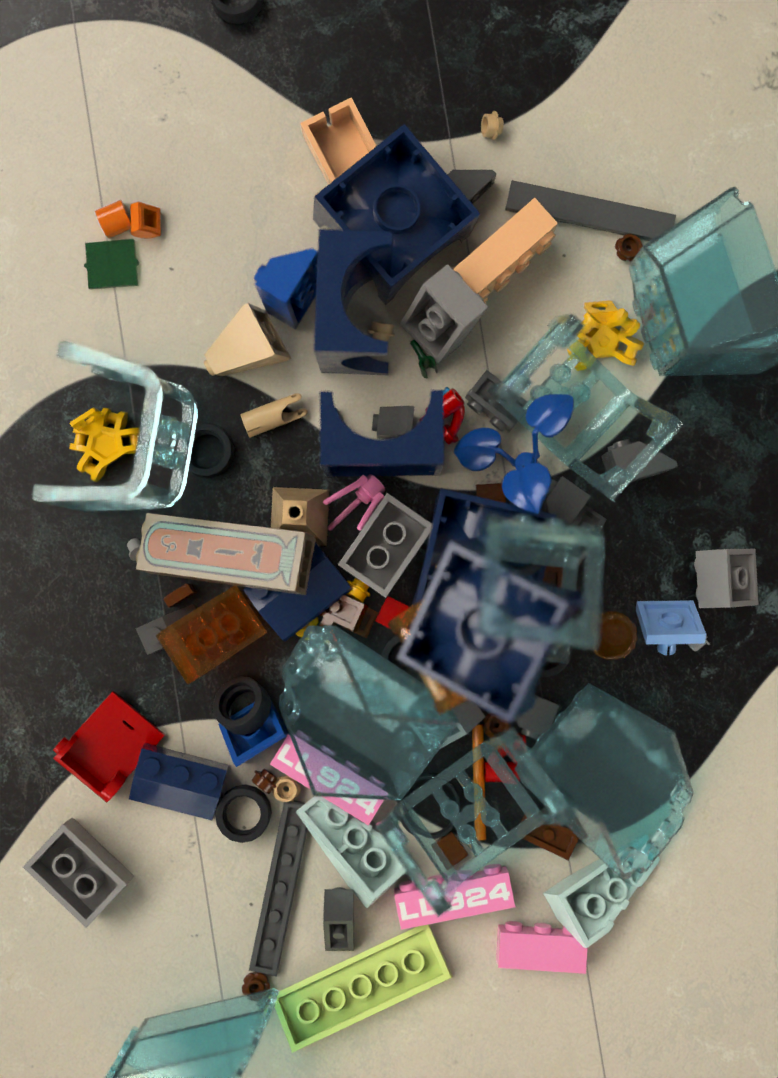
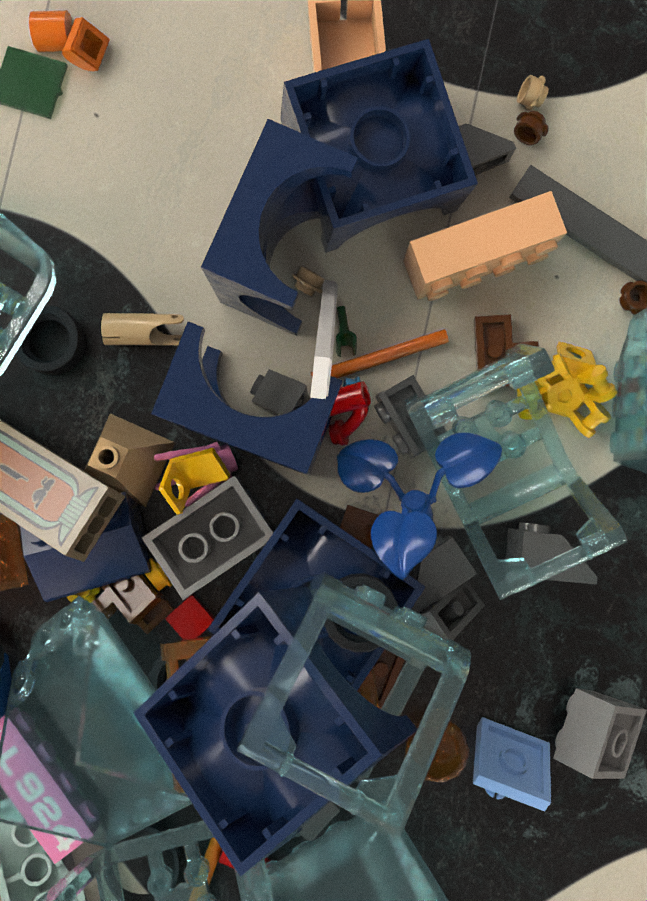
camera: 20 degrees right, 0 degrees up
tan slope [204,303,291,376] -> none
blue slope [254,248,318,330] -> none
light grey brick [400,264,488,364] -> none
none -> yellow bracket [159,448,230,515]
none -> white tile [310,280,338,399]
none -> orange bar [310,329,449,379]
none -> reddish brown plate [474,314,539,389]
none -> reddish brown plate [514,111,549,145]

